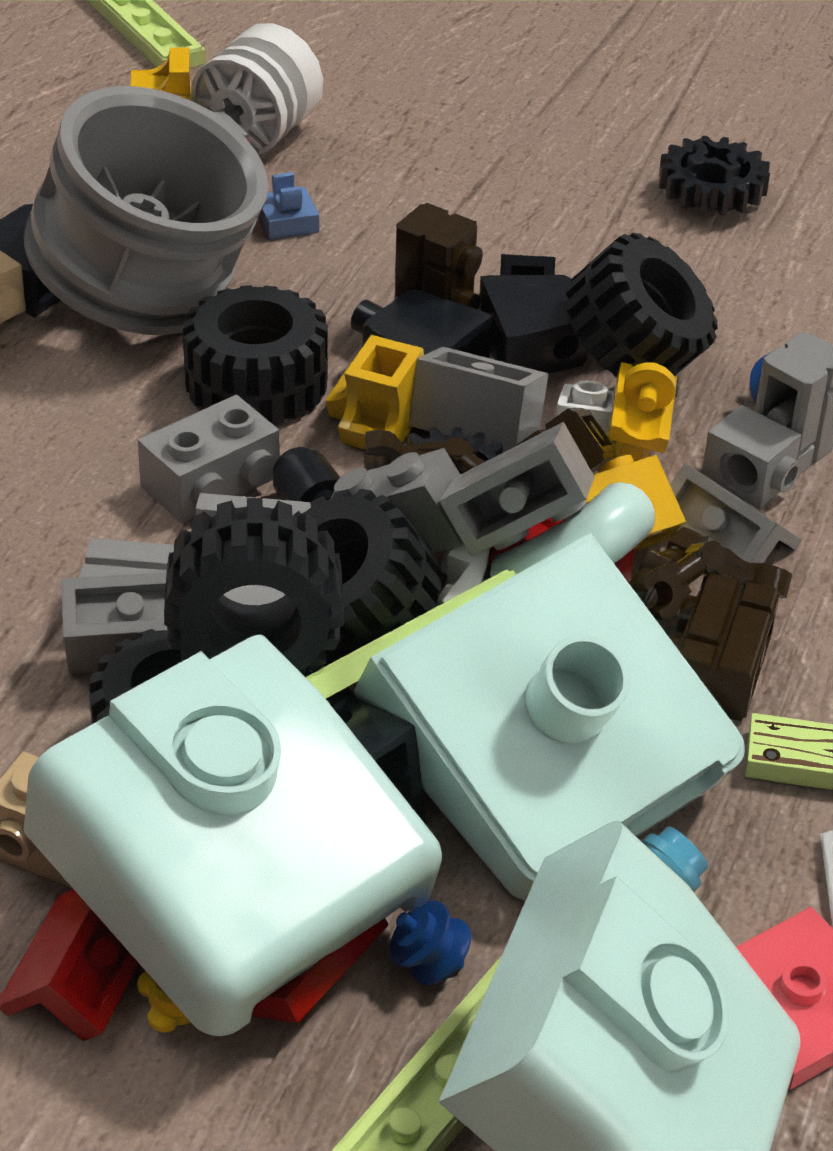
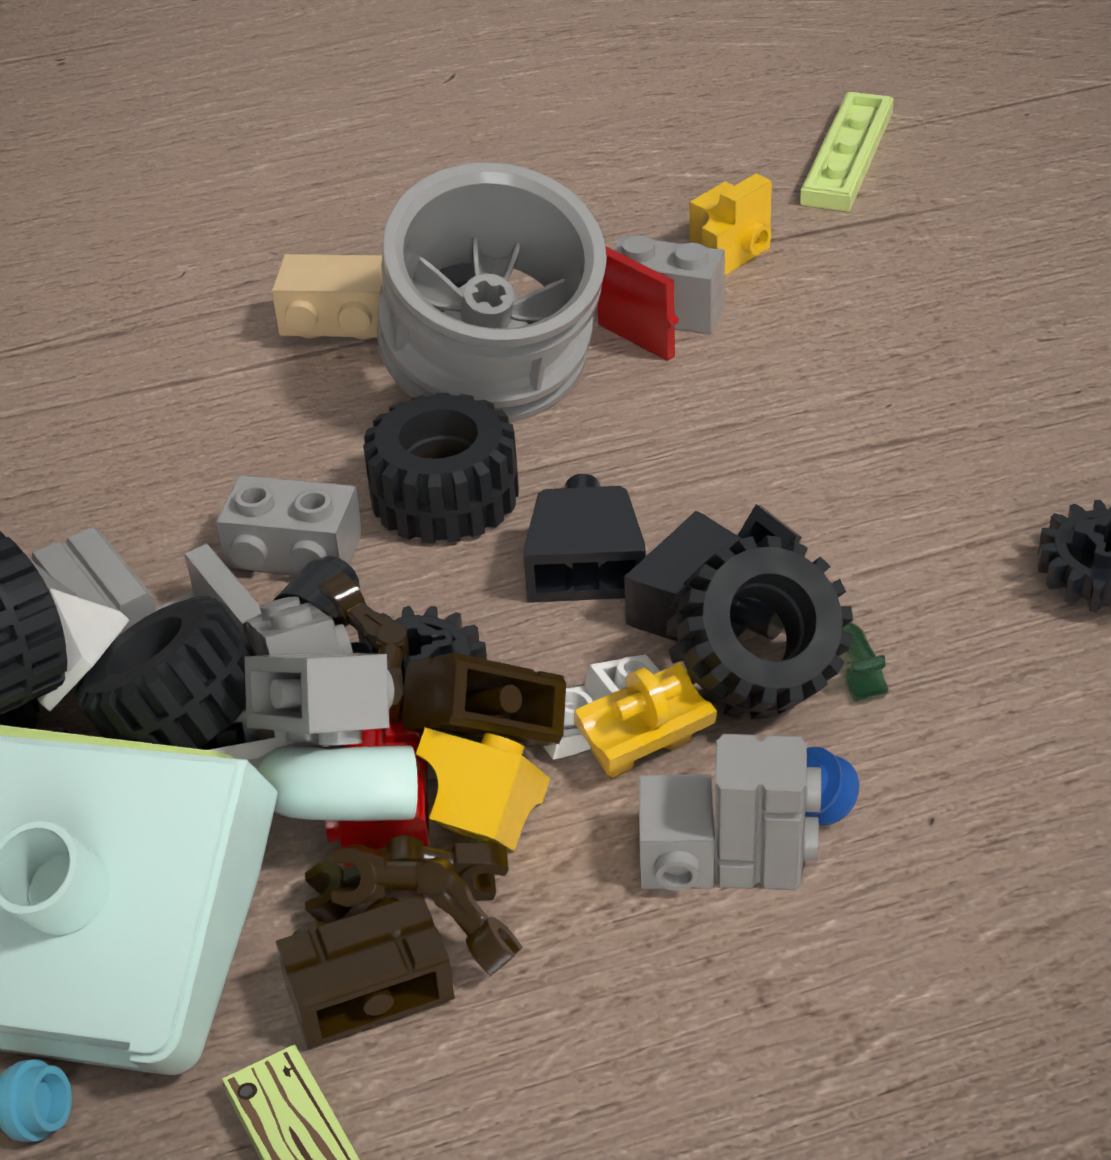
camera: 55 degrees right, 0 degrees up
white wheel [191,23,324,155] -> none
medium blue tile [258,172,319,240] -> none
yellow brick [325,335,424,450] -> none
dark brown brick [394,203,483,310] -> none
light grey brick [409,347,548,453] -> none
light grey panel [670,463,802,563] -> none

